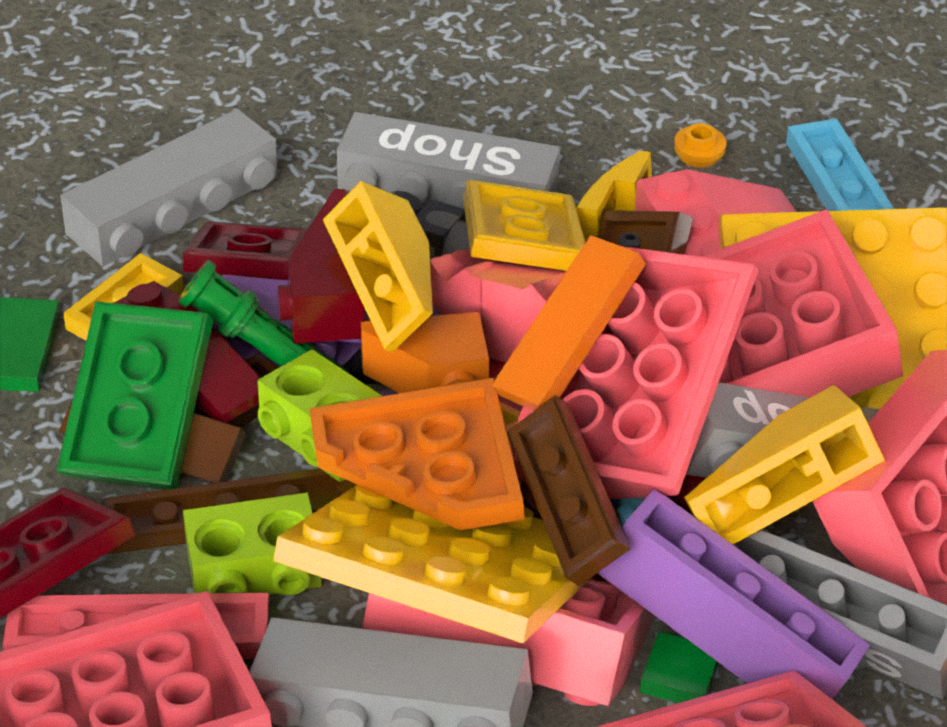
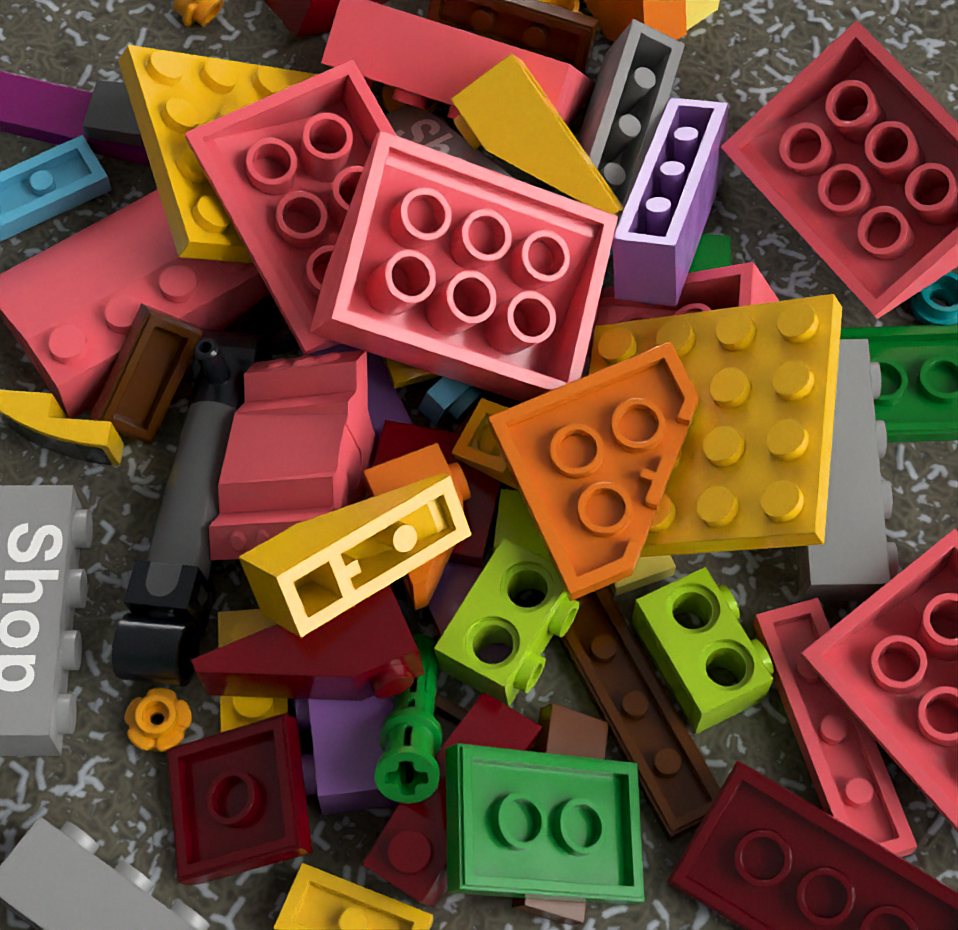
camera: 105 degrees left, 20 degrees up
yellow tile [463,179,585,271] -> none
orange tile [491,235,646,411] -> none
reddish brown tile [507,395,631,586] -> none

